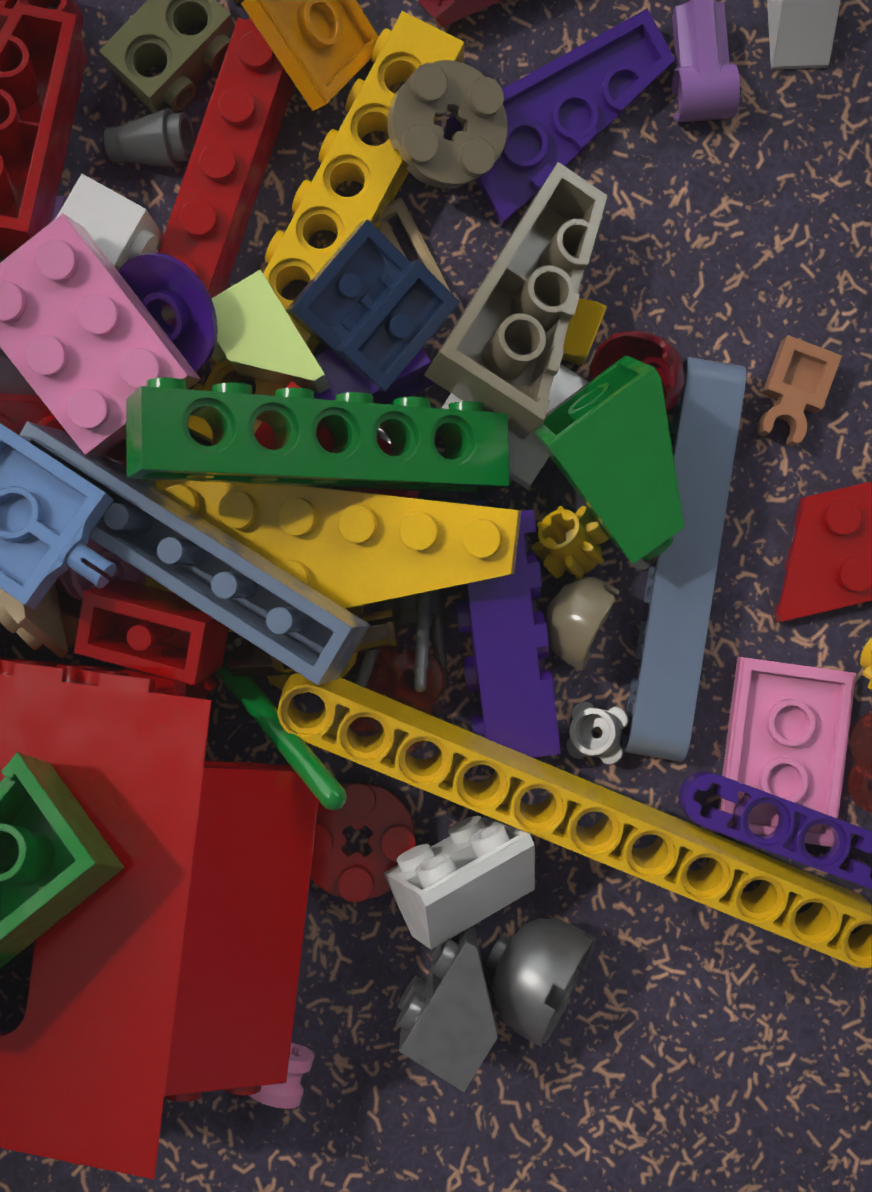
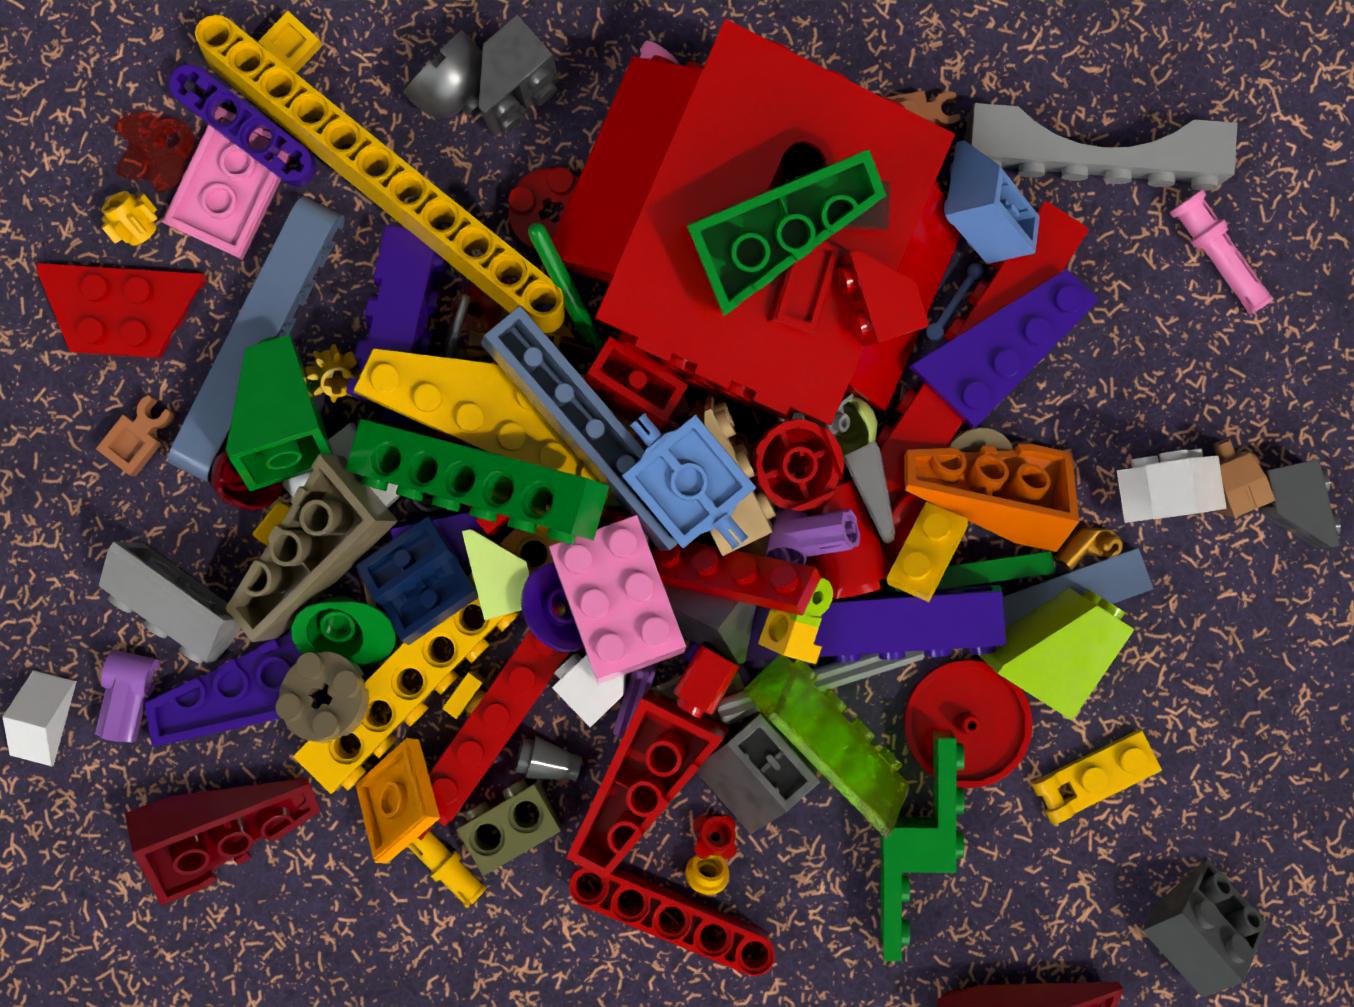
camera: 155 degrees left, 0 degrees up
white slope [383,816,535,950] -> none
dark tan hair [544,577,620,671] -> none
light grey plate [566,702,629,765] -> none
none -> light grey slope [99,541,241,664]
none -> yellow plate [258,11,323,73]
none -> green piece [291,596,396,664]
none -> yellow plate [442,670,487,719]

